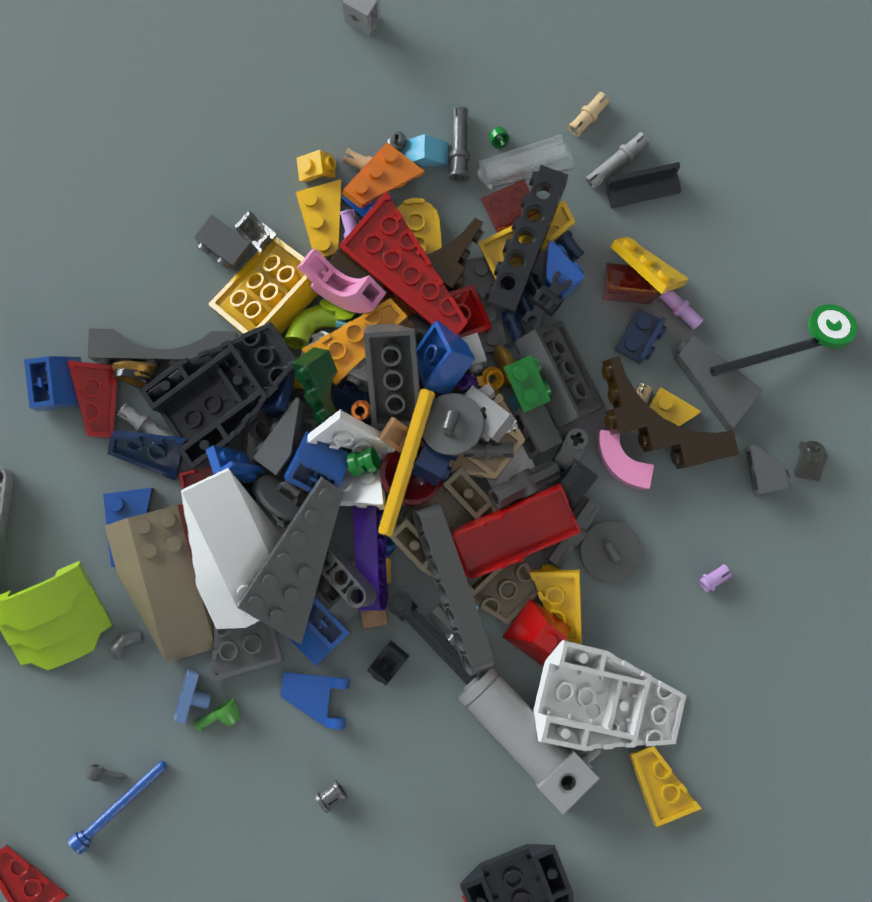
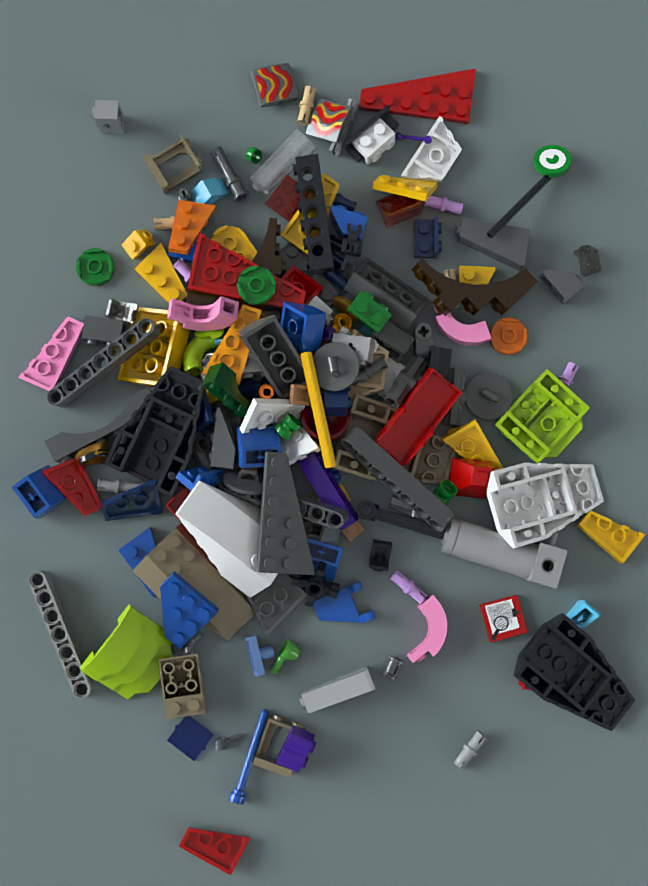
camera: 30 degrees left, 0 degrees up
none -> bright pink wing [18,317,84,391]
none -> dark grey beam [47,318,160,408]
none -> green tile [76,248,115,286]
none -> dark tan panel [143,134,203,194]
none -> dark tan slope [158,653,208,719]
none -> blue plate [160,571,219,649]
none -> clear blue piece [167,716,214,761]
none -> green tile [237,266,276,306]
none -> slope [251,63,299,107]
none -> dark tan panel [253,714,306,778]
none -> dark purple brick [276,725,316,773]
none -> black pin [291,561,340,607]
none -> light grey slope [299,666,375,714]
none -> slope [306,99,354,144]
none -> white bracket [352,118,395,165]
none -> red wing [359,68,476,124]
none -> lavender pin [390,570,427,604]
none -> dark purple hinge [395,132,432,144]
none -> white wing [401,116,462,182]
none -> bright pink arch [407,594,447,663]
none -> green wheel [432,480,458,505]
none -> tile [479,595,528,643]
none -> orange tile [490,317,528,355]
none -> lime slope [494,369,590,464]
none -> medium azure slope [566,600,601,630]

